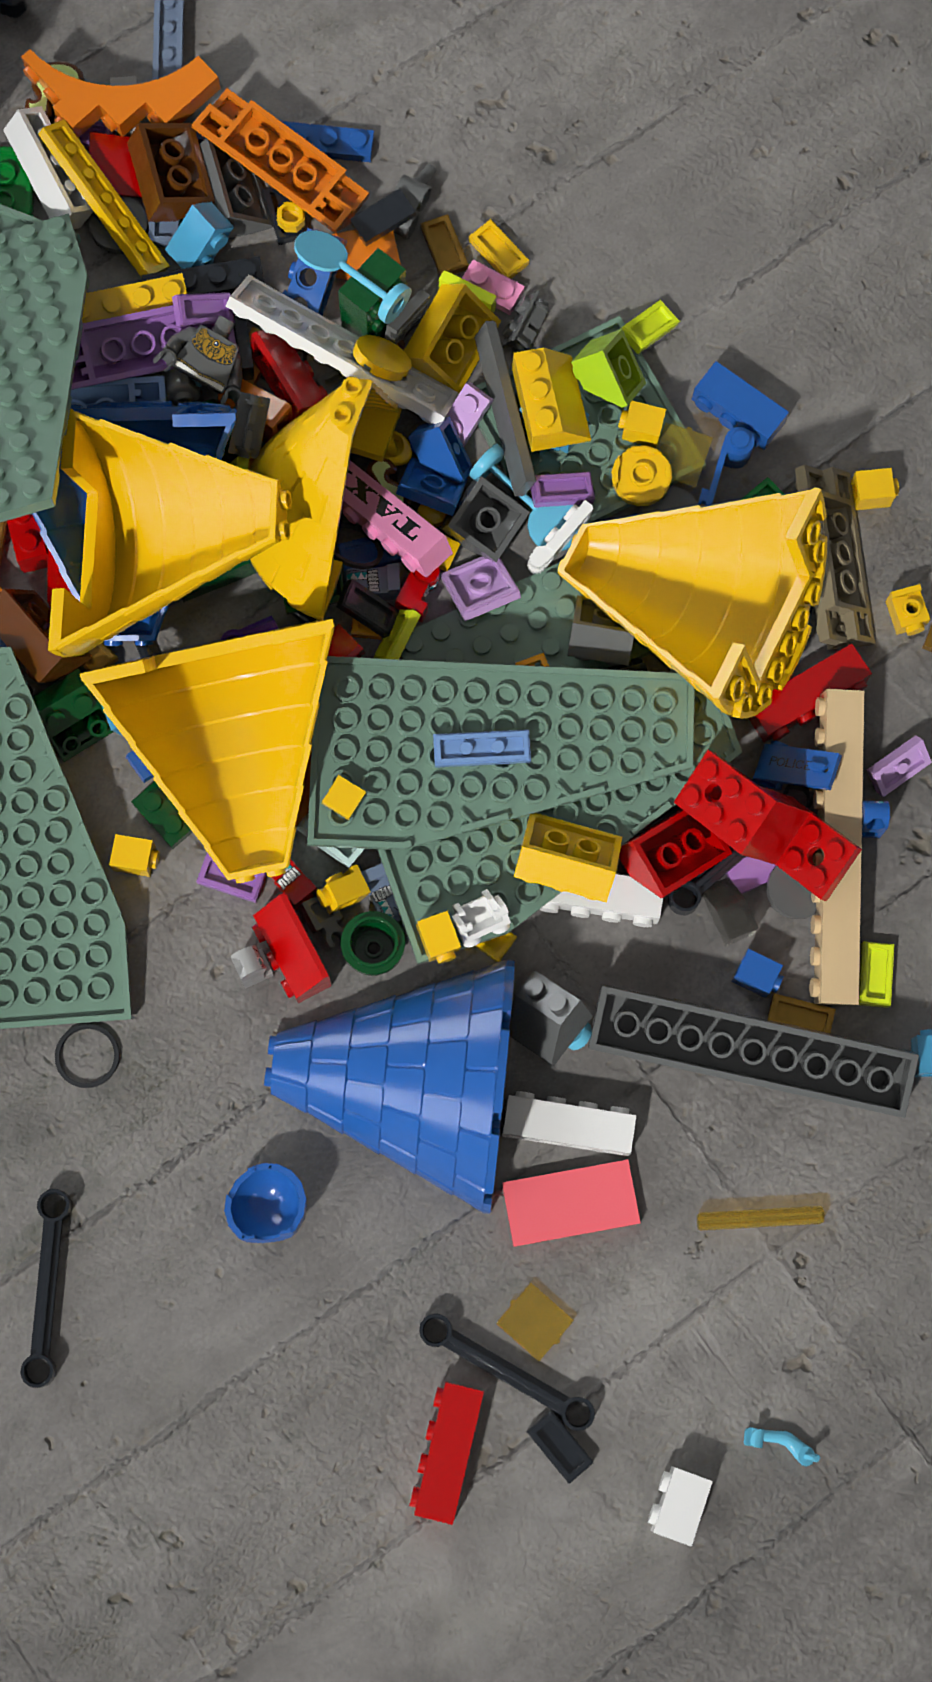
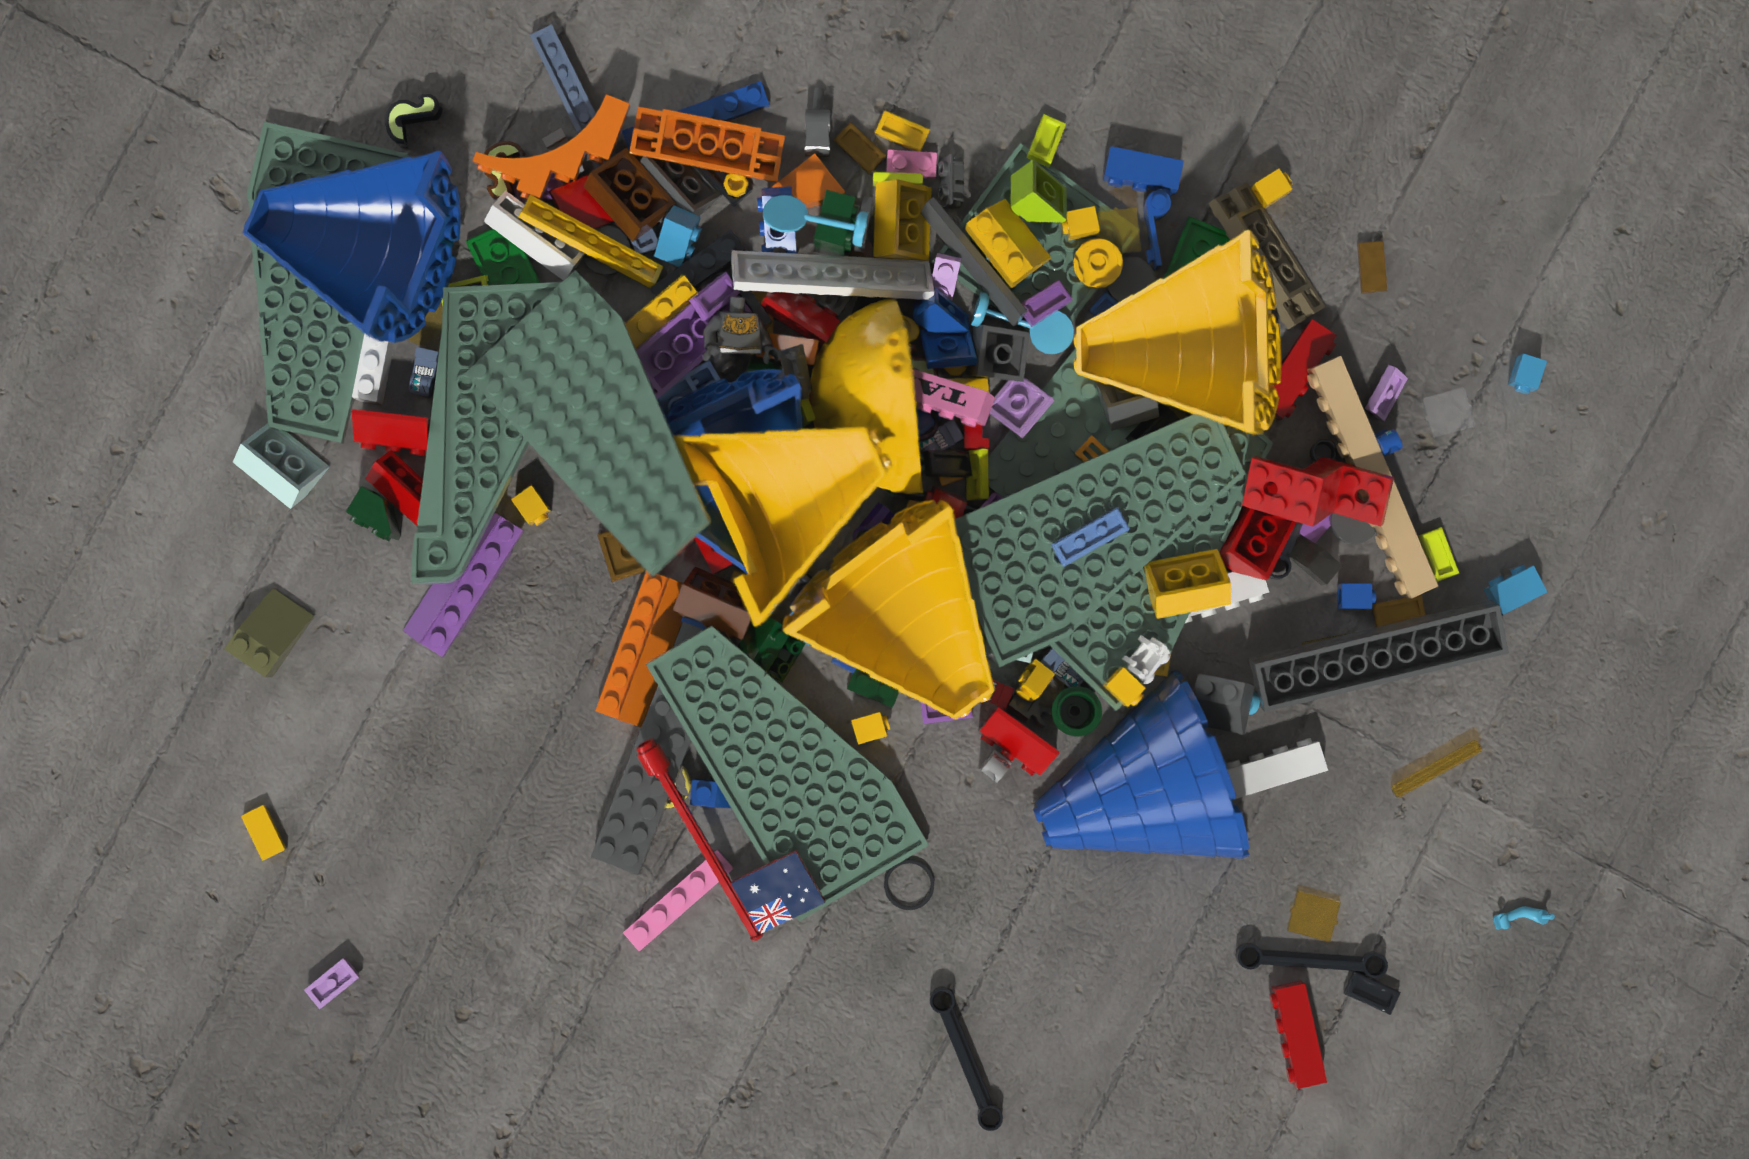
camera: 25 degrees left, 10 degrees up
blue cylinder [224,1163,307,1243] -> none
yellow tile [322,775,366,820] -> none
black tile [350,188,416,247] -> none
yellow tile [353,335,412,381] -> none
coral tile [502,1160,641,1247] -> none
white hinge [527,500,593,574] -> none
white brick [648,1466,713,1547] -> none
blue door [752,741,842,790] -> none
yellow brick [885,584,930,636] -> none

